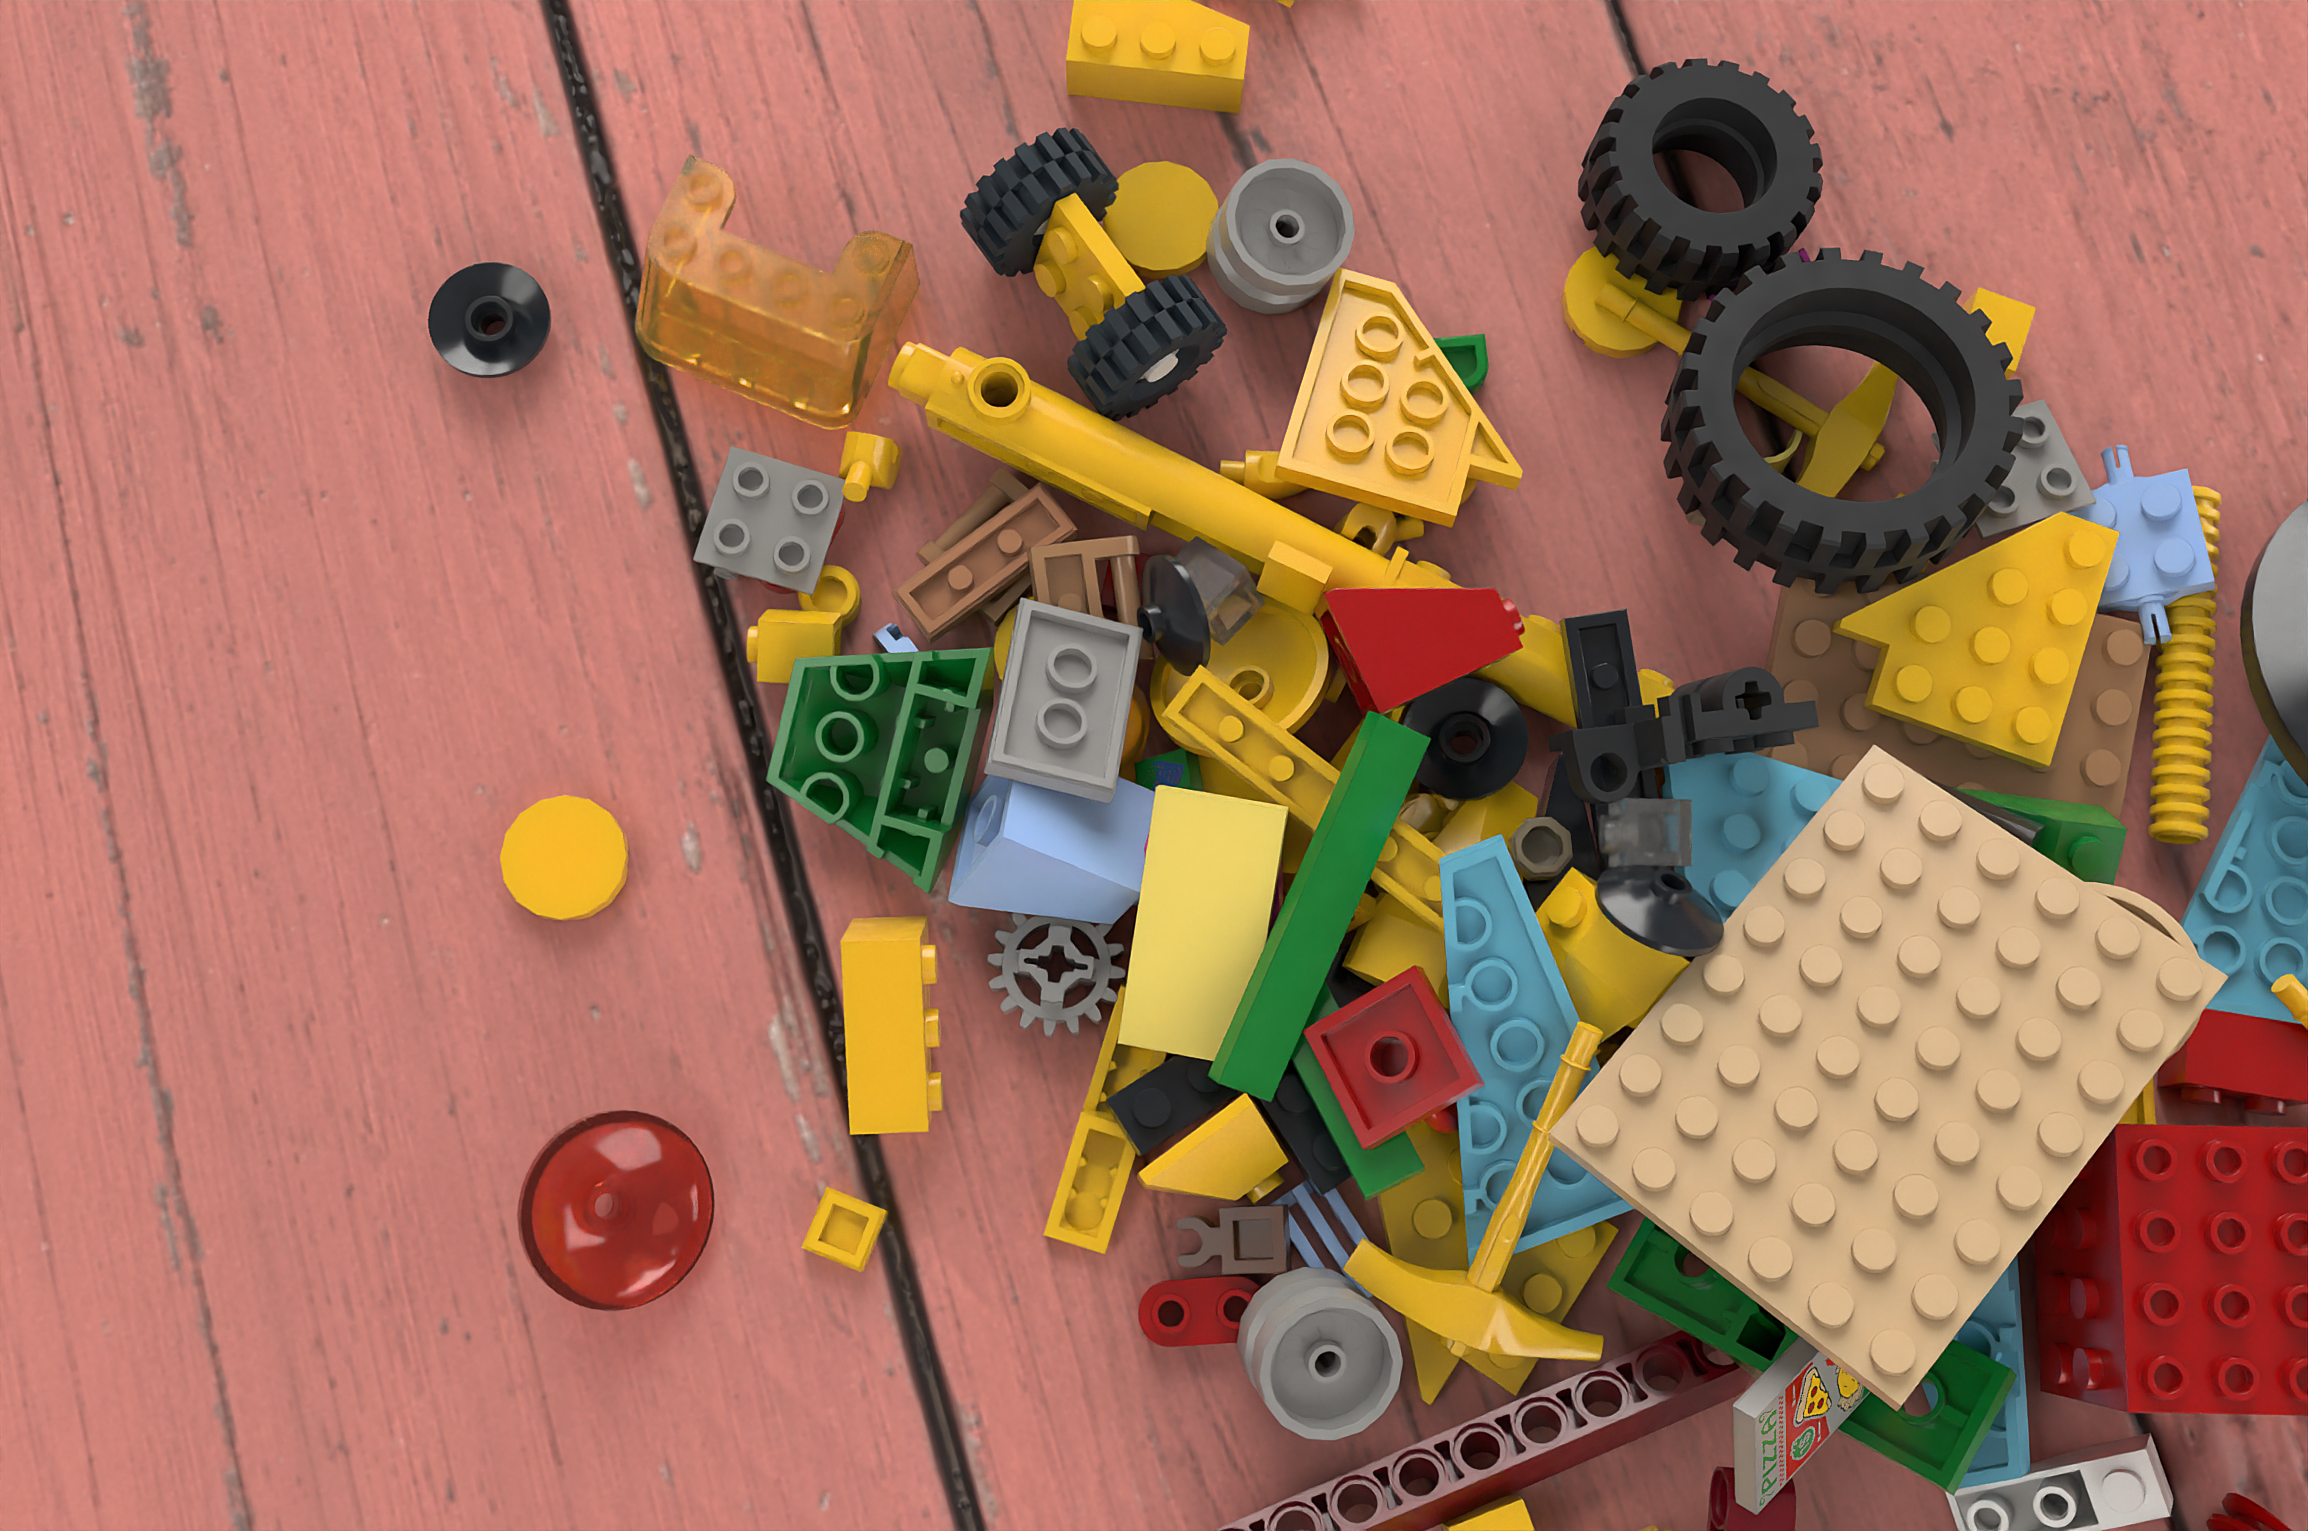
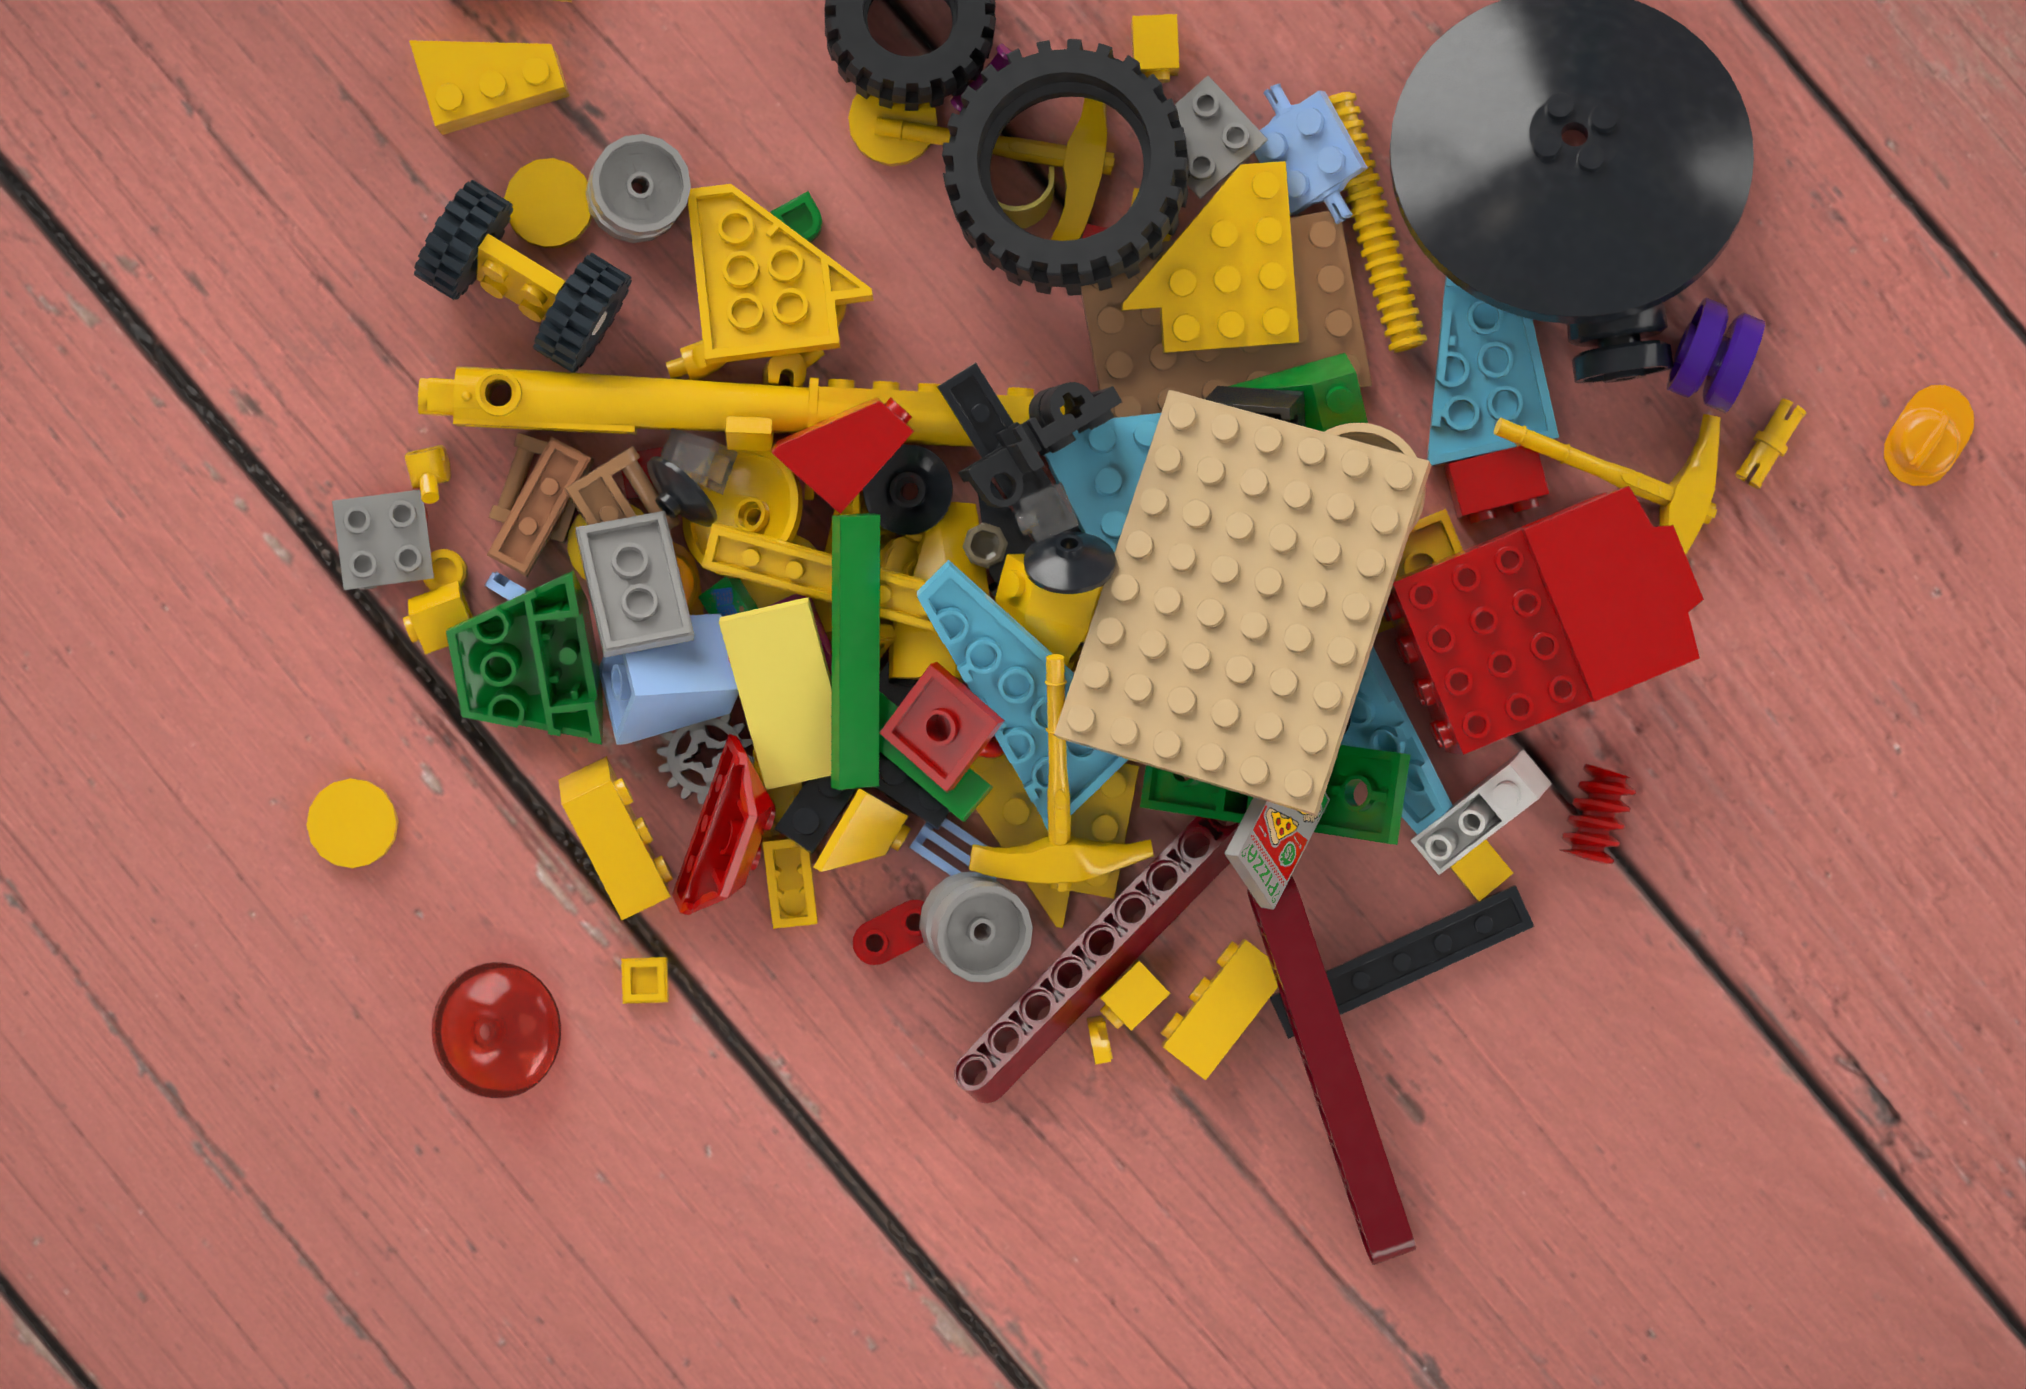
camera: 20 degrees left, 10 degrees up
black dish [428,262,551,378] -> none
clear yellow windscreen [635,154,920,430] -> none
reddish brown plate [1176,1204,1292,1274] -> none
none -> red wedge [672,734,776,915]

